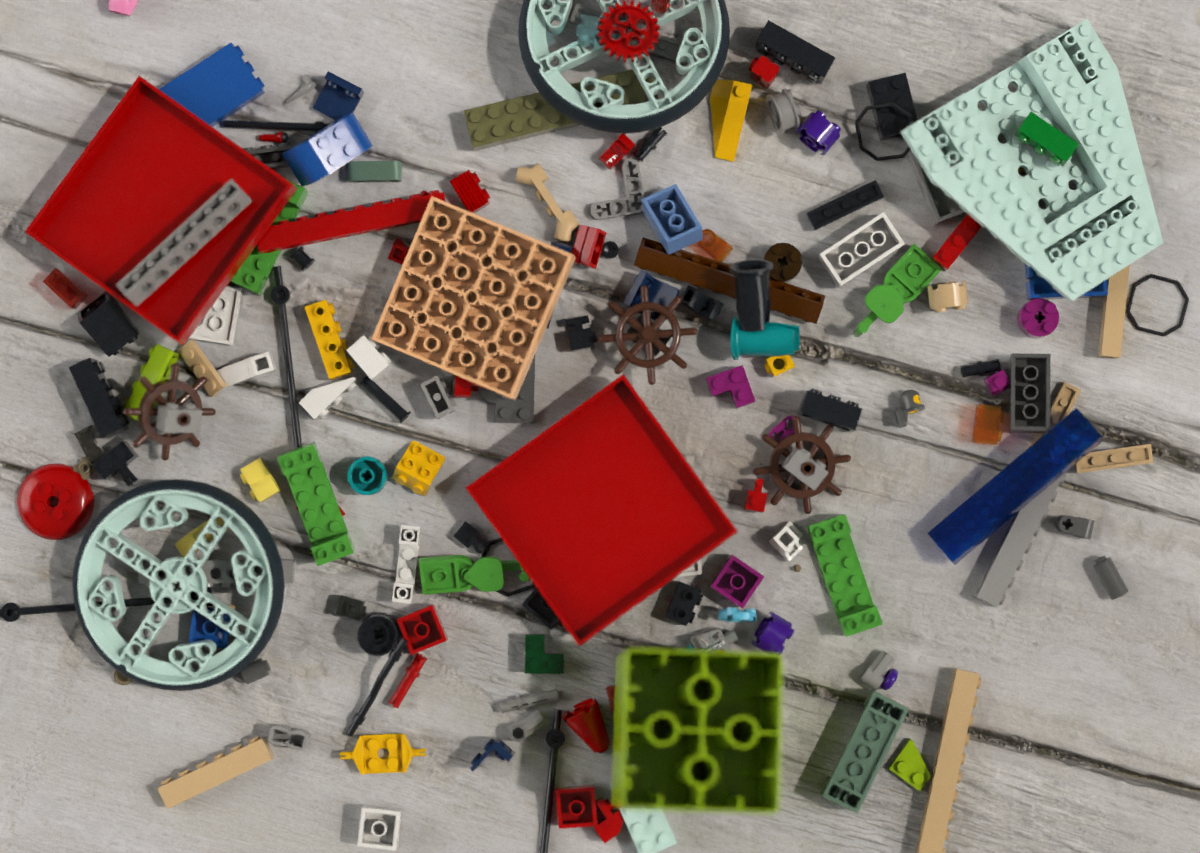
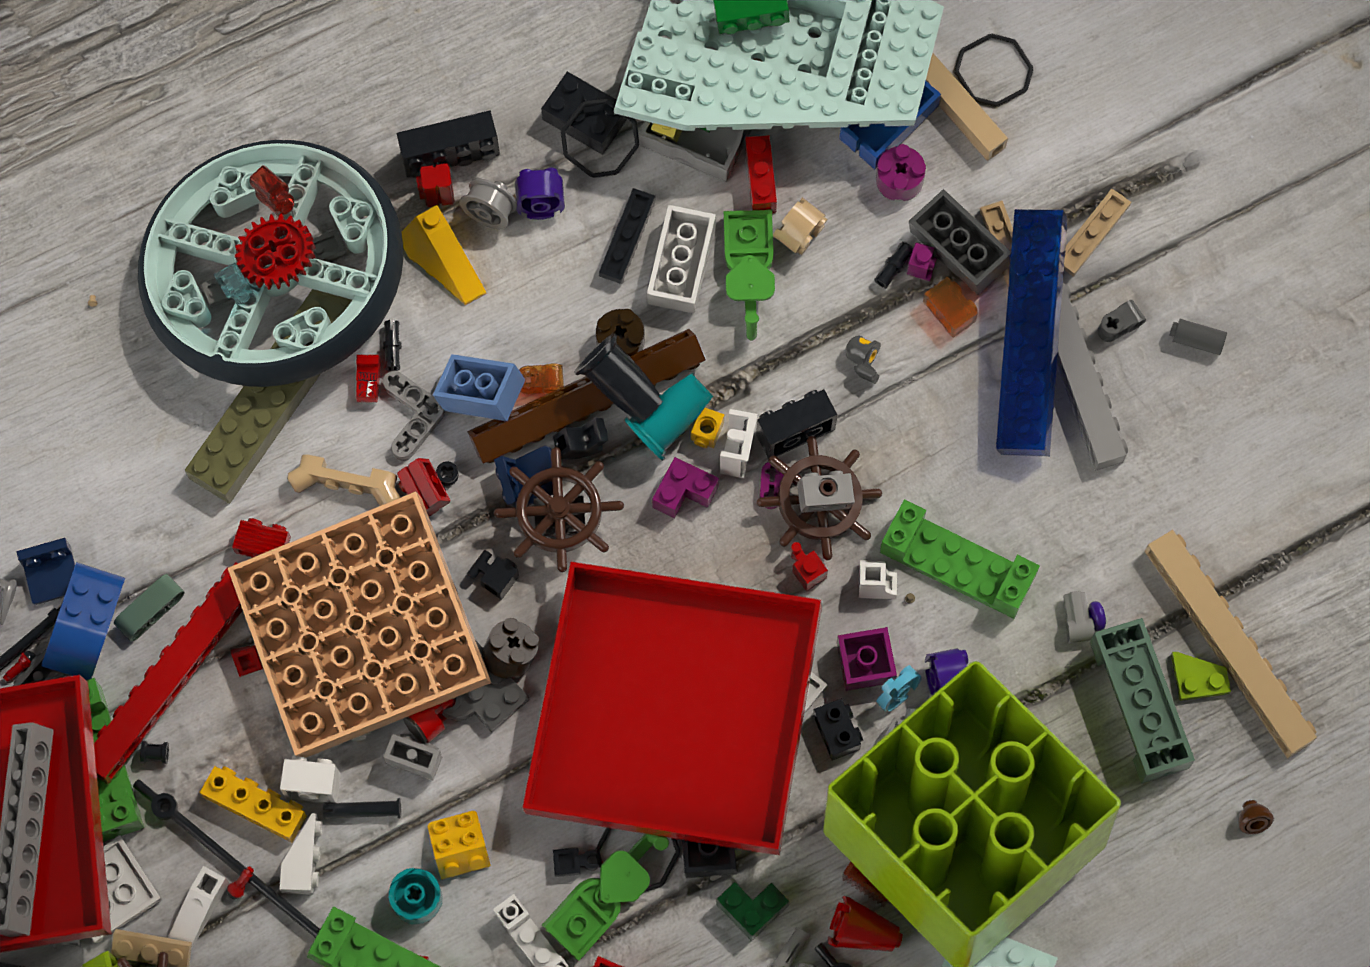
camera: 50 degrees left, 15 degrees down
none -> red piece [227,867,254,899]
none -> dark brown brick [482,618,539,679]
none -> white window [720,409,757,478]

